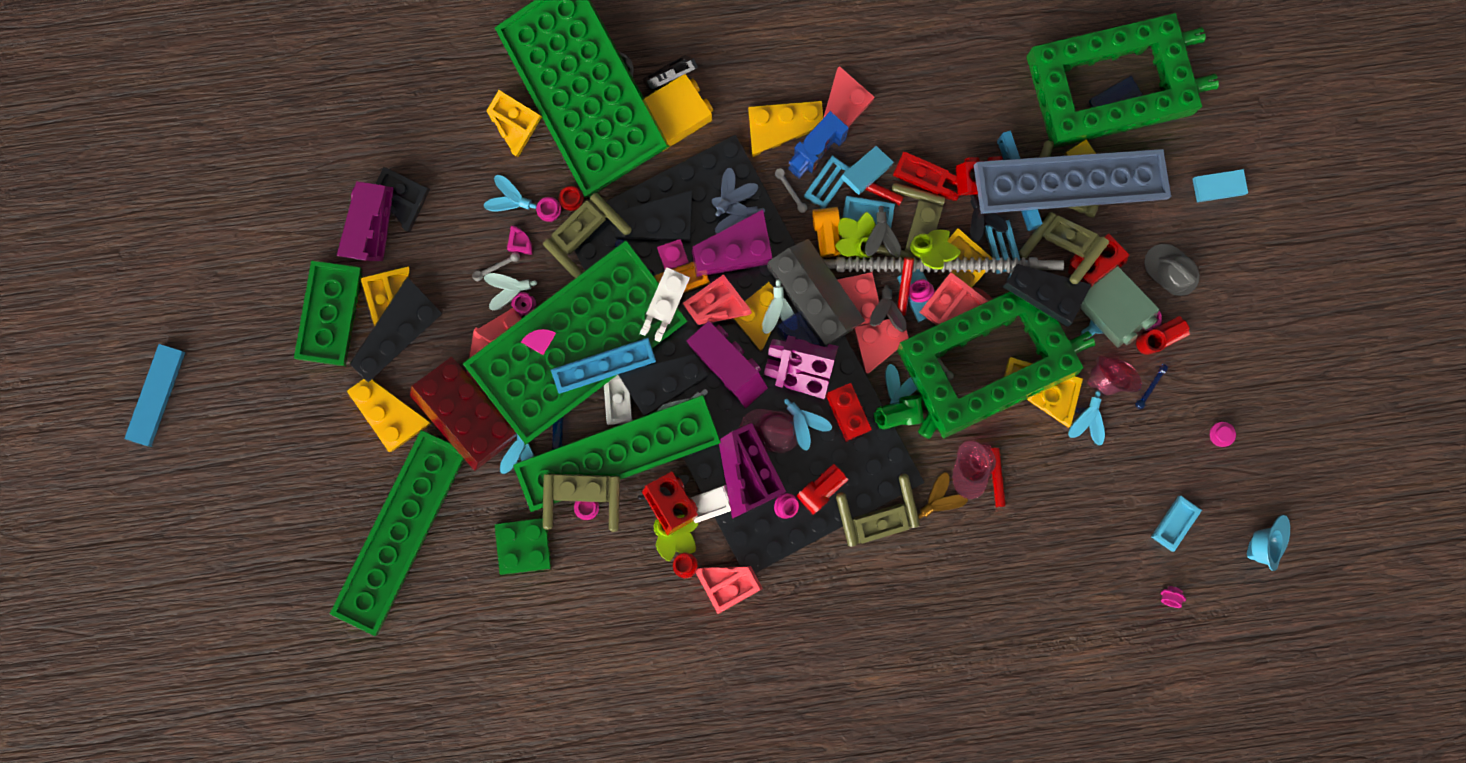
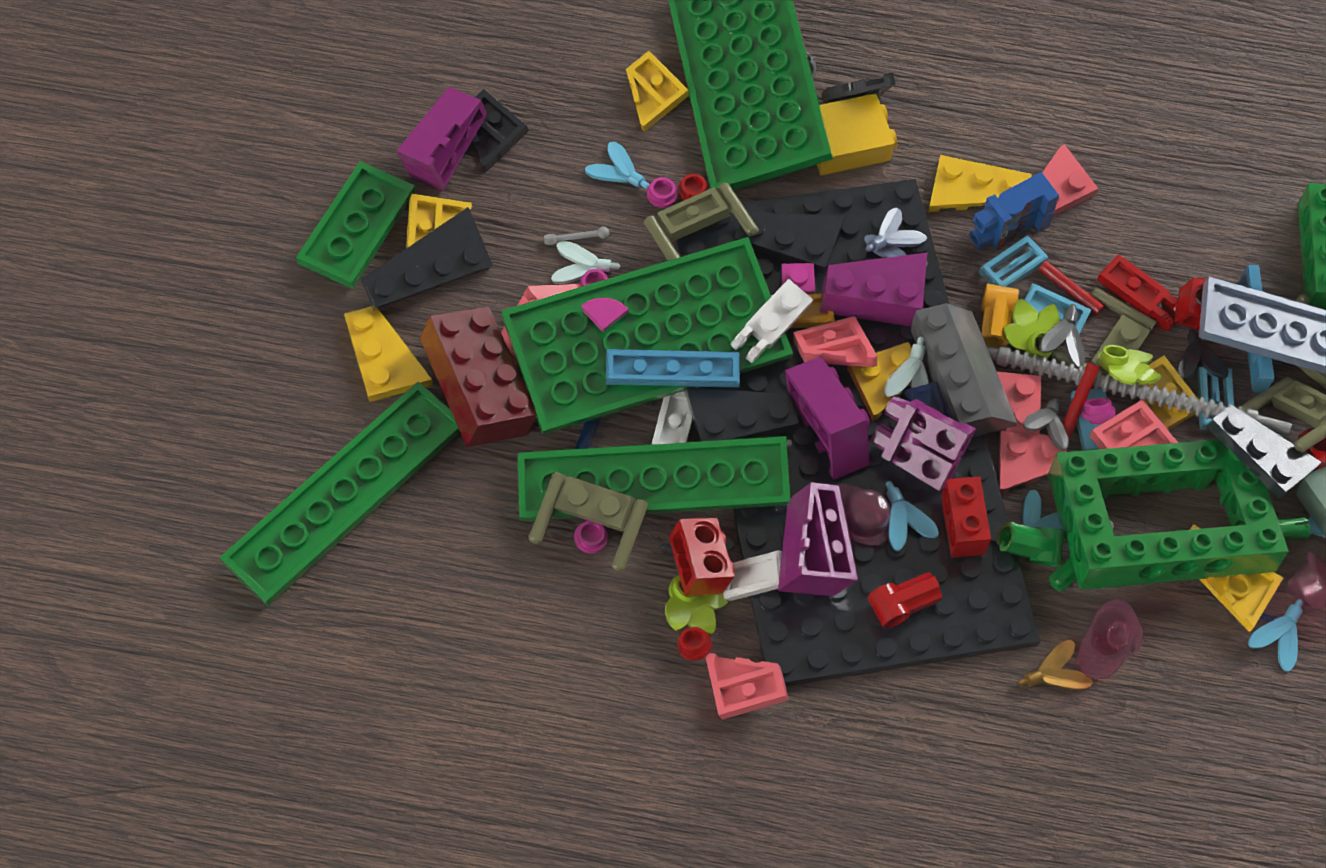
camera: 15 degrees right, 20 degrees down
dark azure tile [124,344,185,447] -> none
green plate [494,518,552,575] -> none
medium azure piece [500,434,535,474] -> none
dark pink tile [507,226,533,255] -> none
dark pink plate [774,493,799,519] -> none
light grey hinge [775,168,807,213] -> none
olive plate [836,474,920,547] -> none
medium azure tile [841,146,894,195] -> none
red piece [989,448,1006,507] -> none

